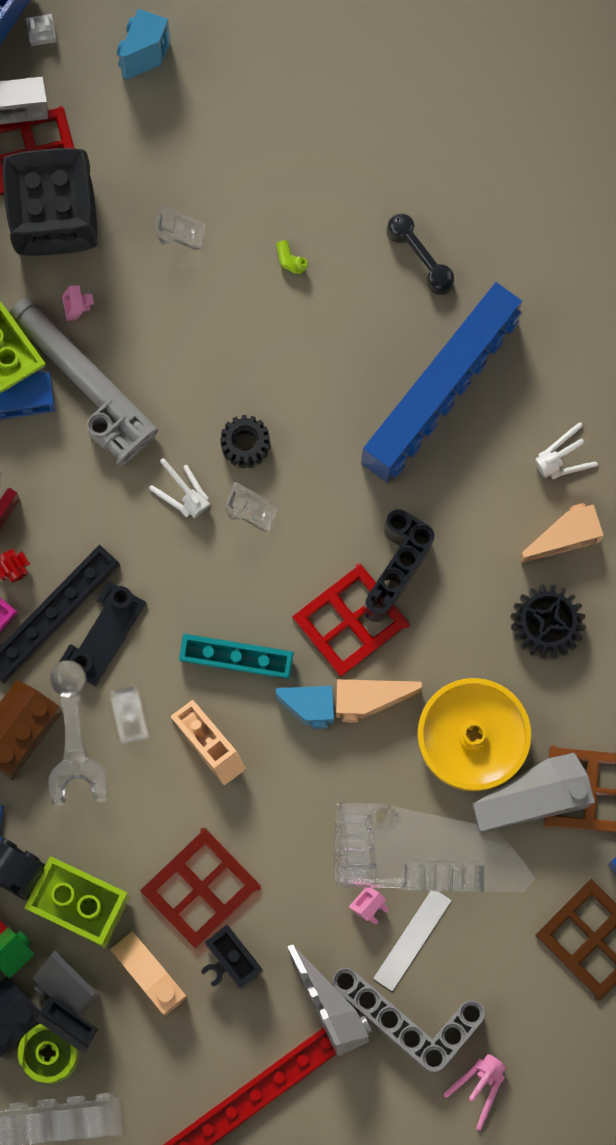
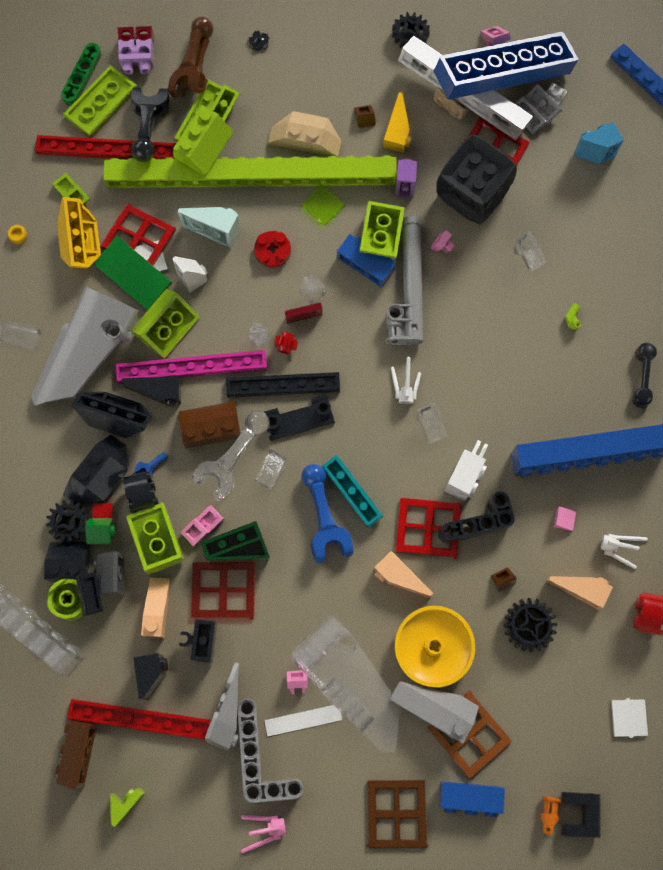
camera: 45 degrees right, 0 degrees up
light nougat slope [170,700,247,786] -> none
black tyre [220,415,270,468] -> none
dark azure slope [276,686,334,729] -> none
none -> black slope [133,653,168,700]
none -> bright pink slope [180,505,224,546]
none -> dark green wedge [200,521,270,561]
none -> blue piece [301,464,354,564]
none -> white brick [444,440,488,501]
none -> reddish brown slope [491,567,517,592]
none -> light grey slope [515,84,562,135]
none -> bright pink slope [553,507,576,531]

